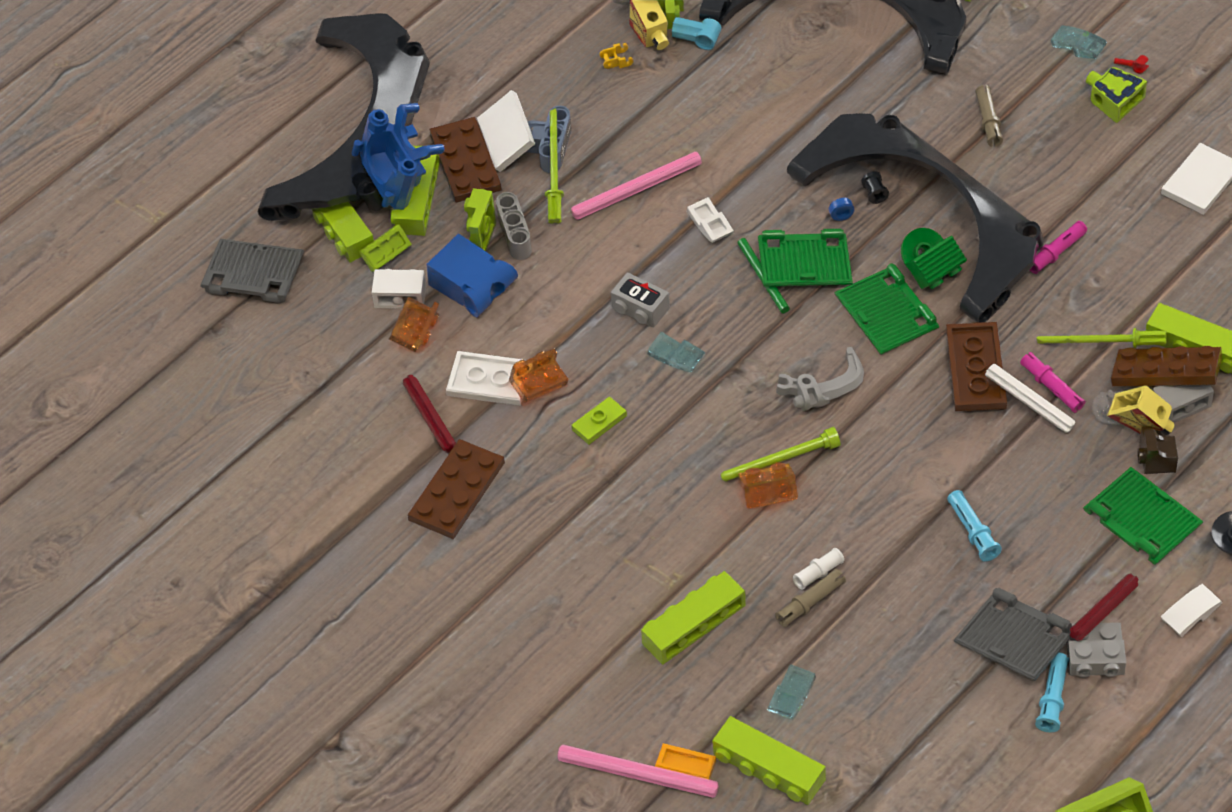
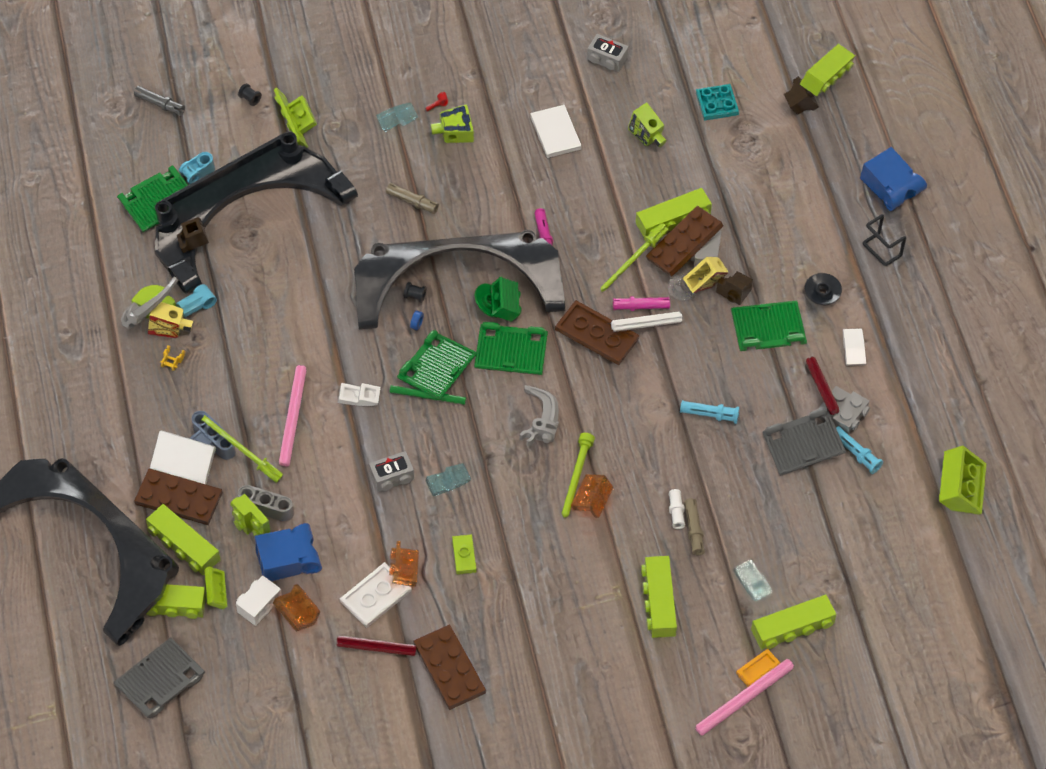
camera: 60 degrees left, 5 degrees up
blue piece [352,103,444,209] -> none

